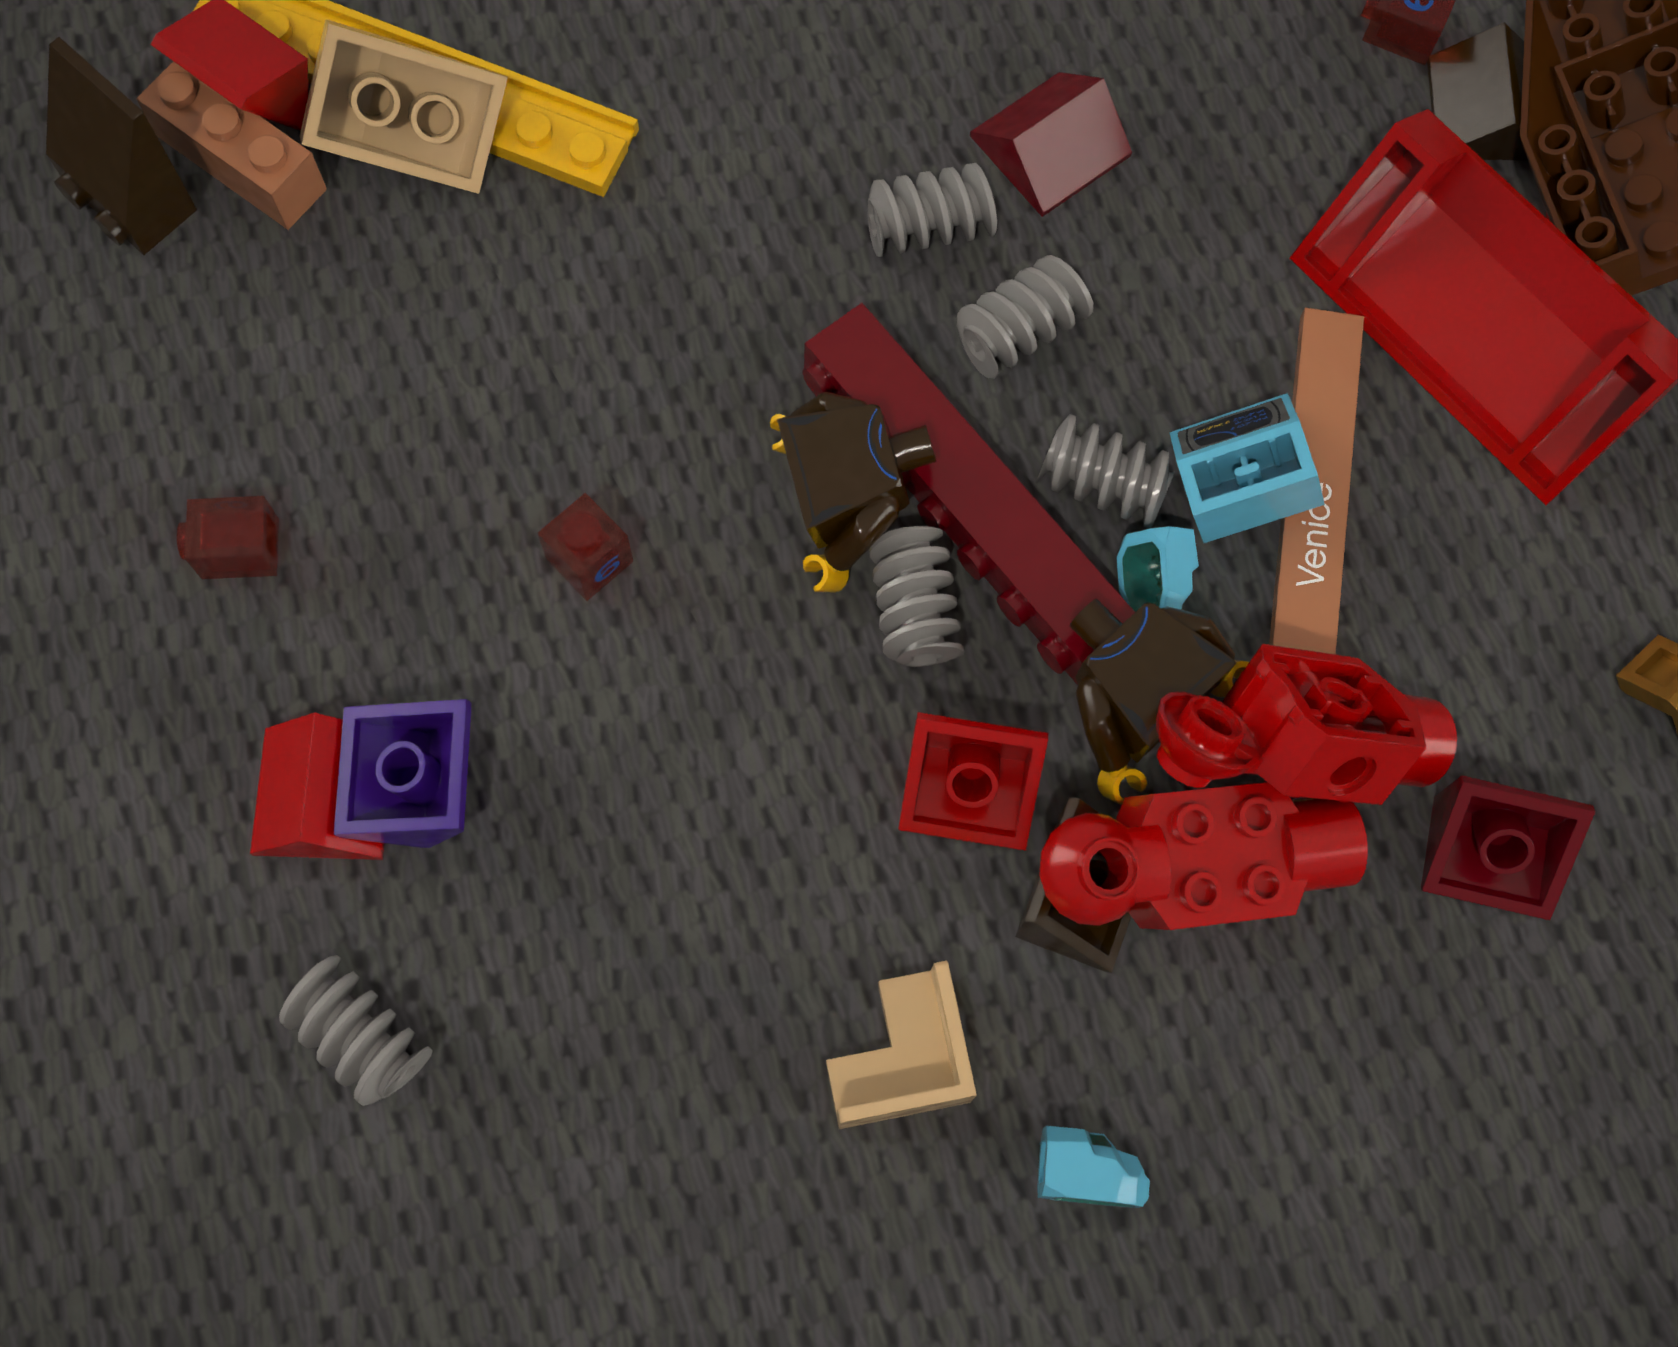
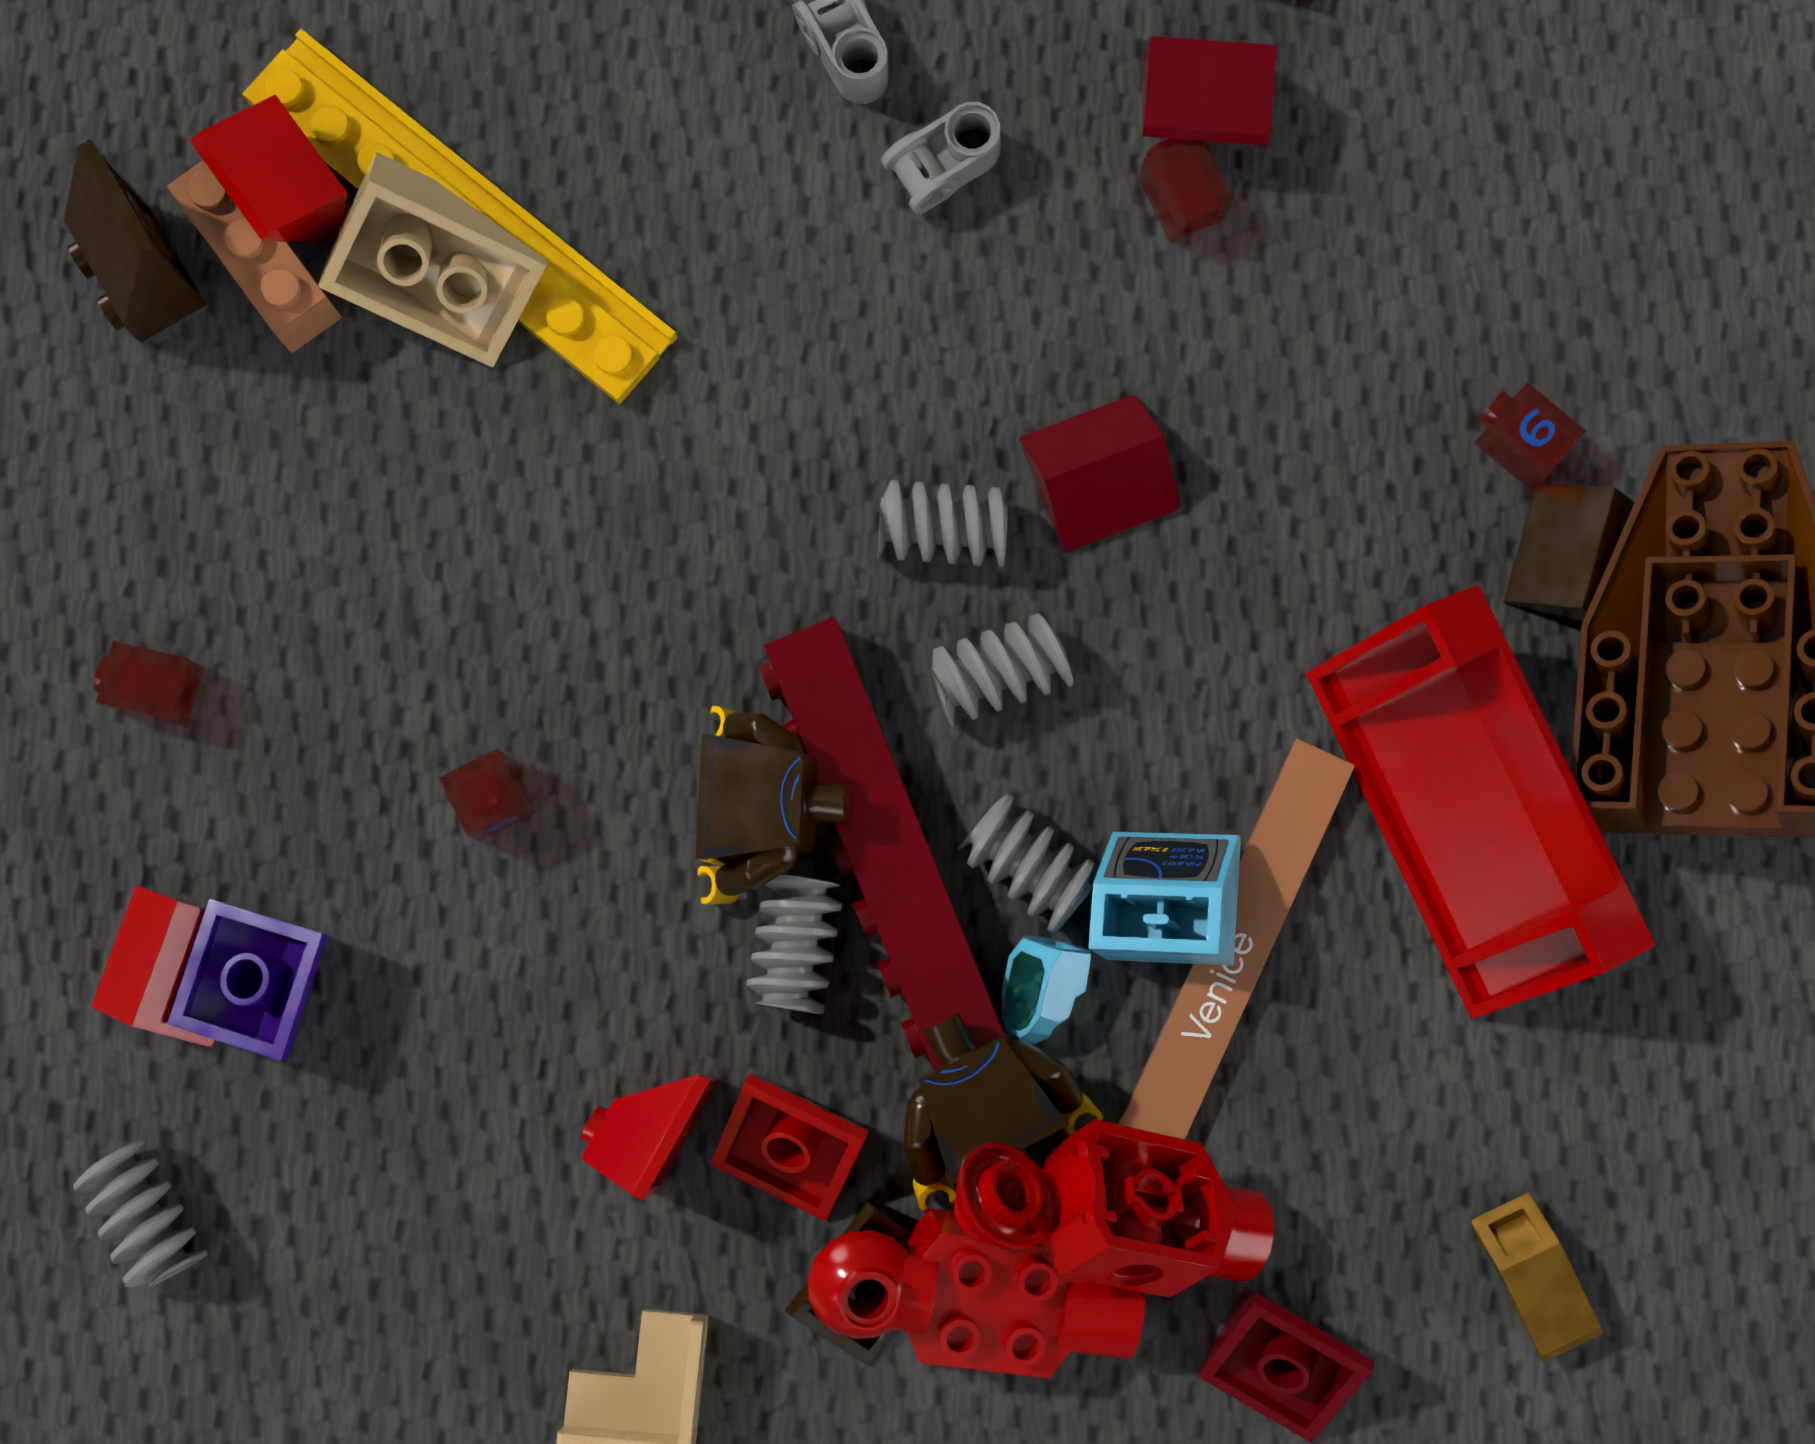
camera: 20 degrees right, 10 degrees up
none -> red slope [580,1074,719,1201]

